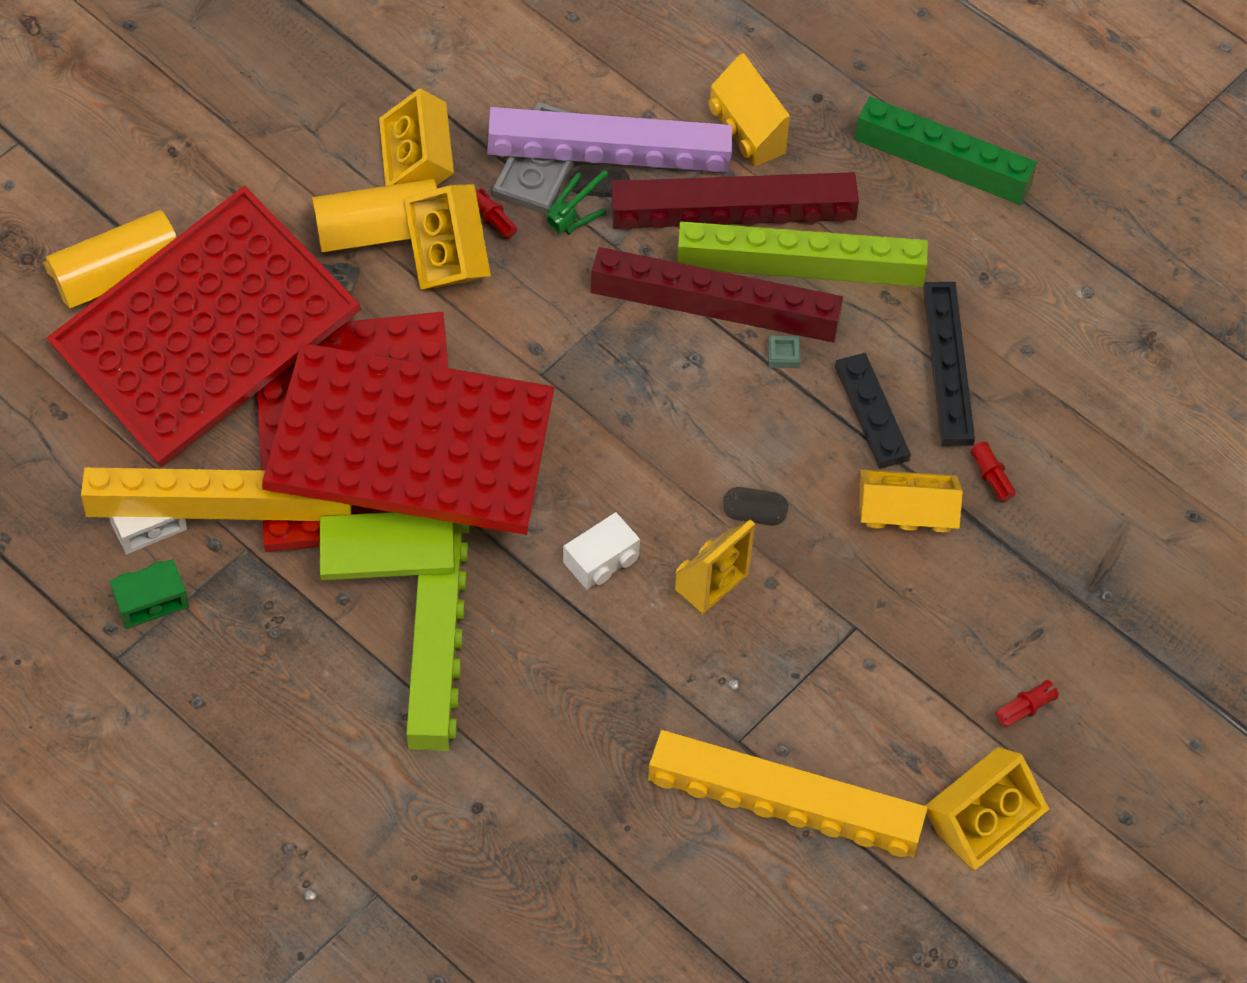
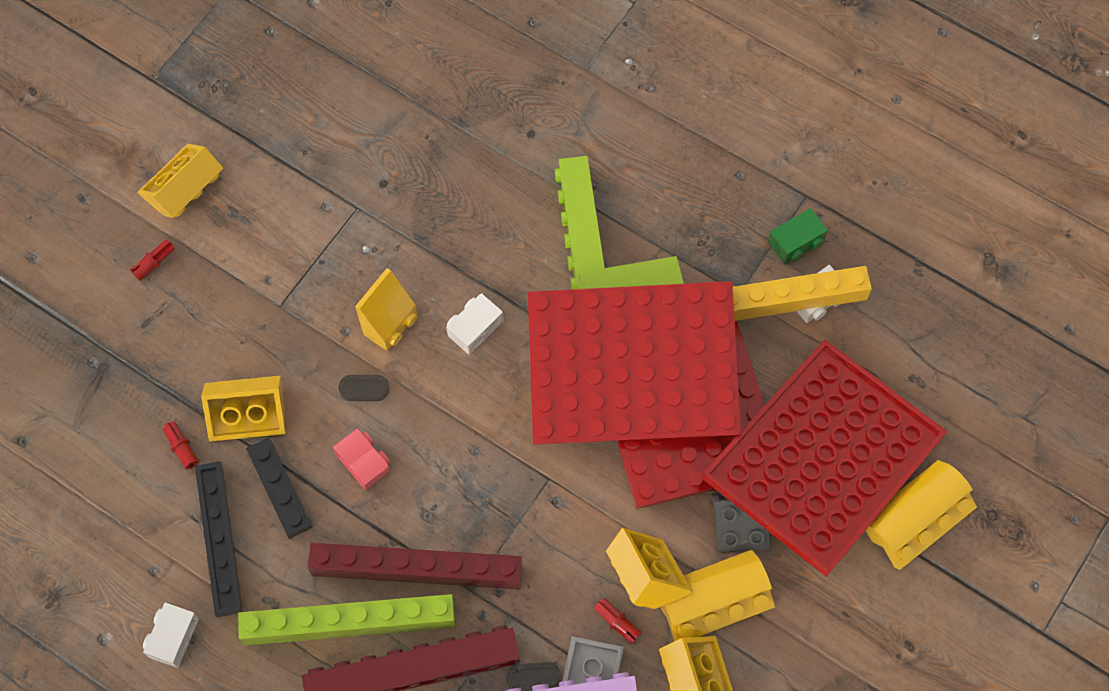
camera: 175 degrees right, 10 degrees up
green plant [545,170,608,234] -> none
yellow brick [648,730,928,858] -> none
sand green tile [768,335,801,368] -> none
none -> white brick [143,603,199,668]
none -> coral brick [333,429,390,490]

